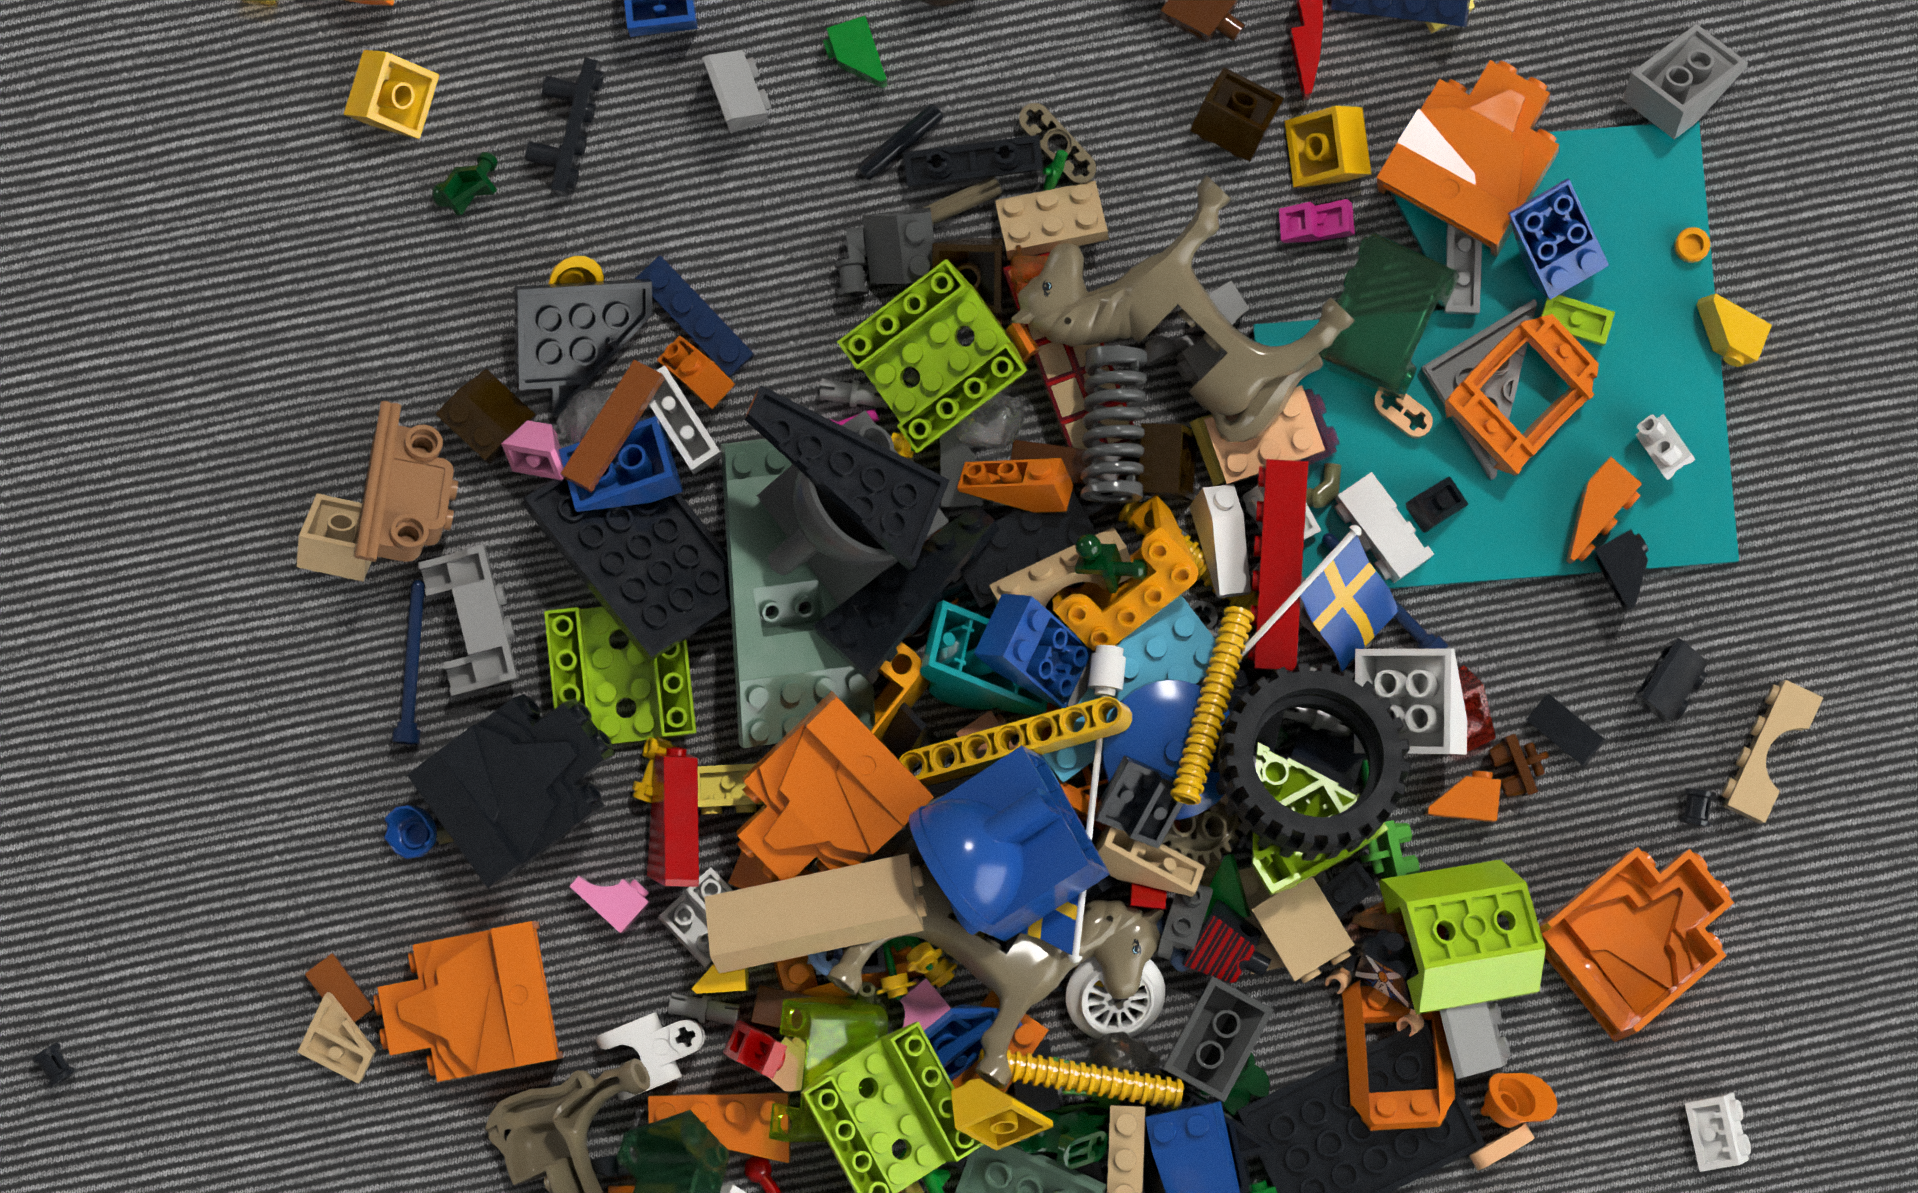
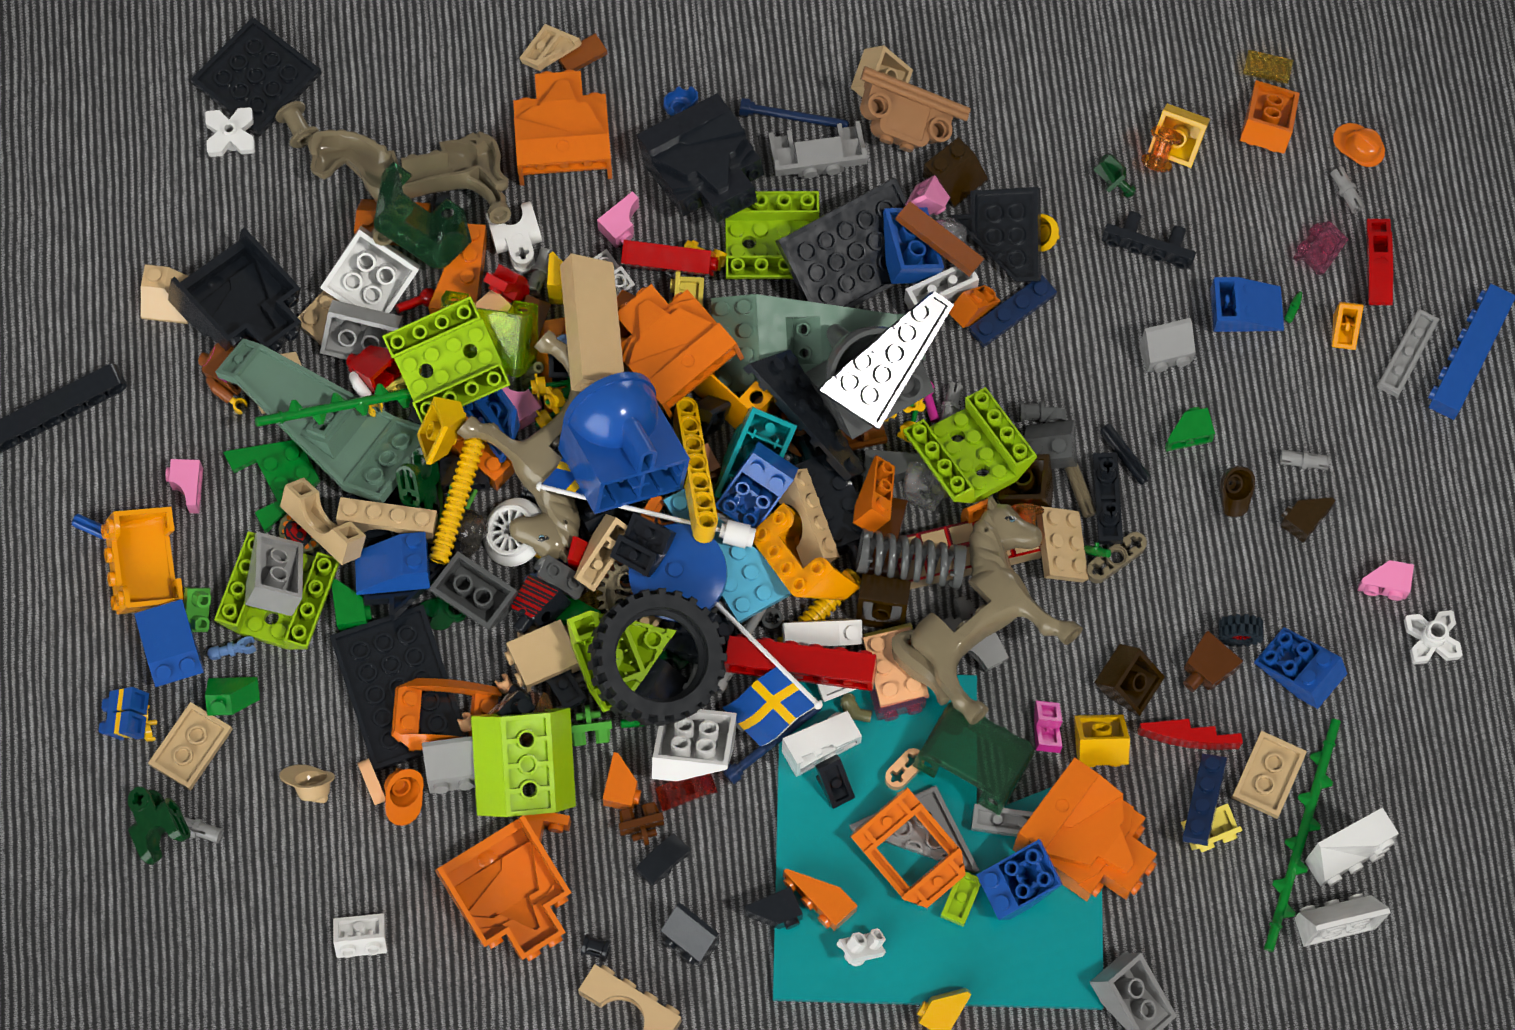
camera: 90 degrees right, 15 degrees down
dark green piece [1075,534,1148,593] -> none
yellow piece [1170,606,1254,805] -> none
light orange tile [1674,227,1710,263] -> none
none -> orange slope [524,813,571,842]
none -> clear orange hose [1141,126,1182,172]

